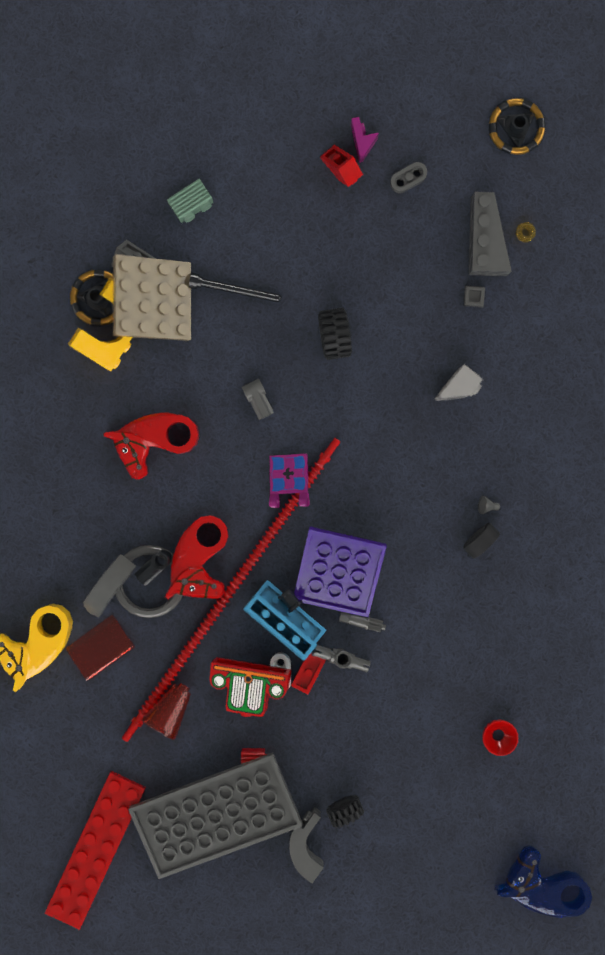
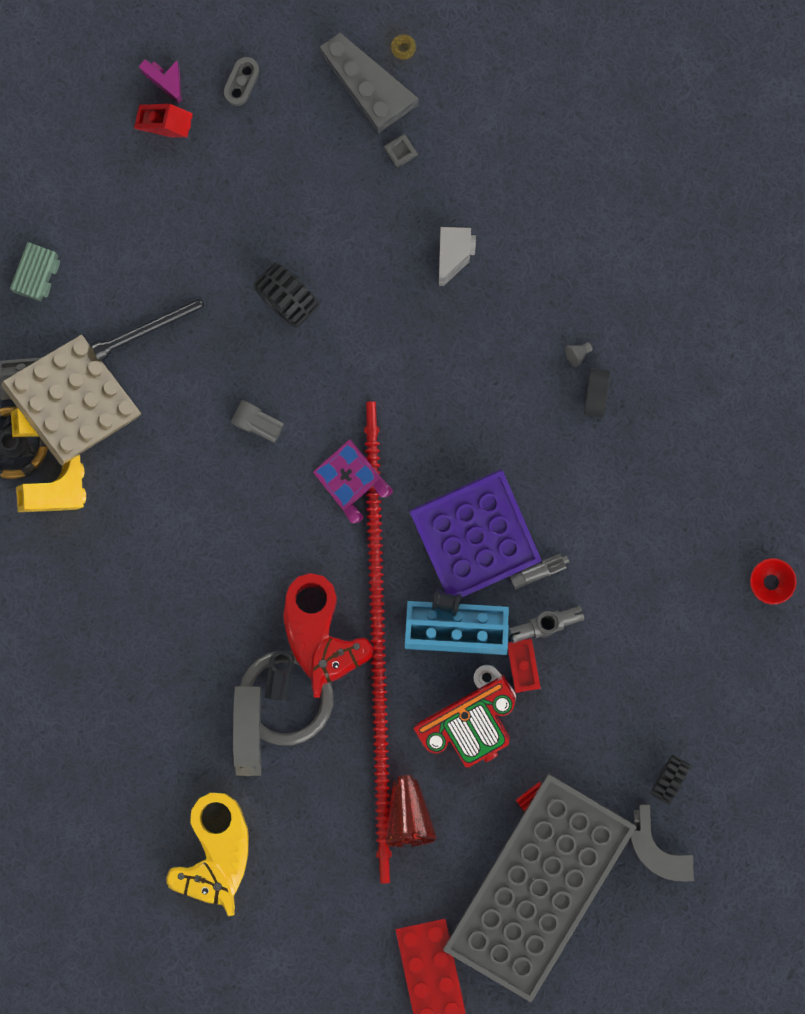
camera: 35 degrees left, 5 degrees down
clear red piece [65,615,135,681] -> none
red animal [104,412,200,480] -> none

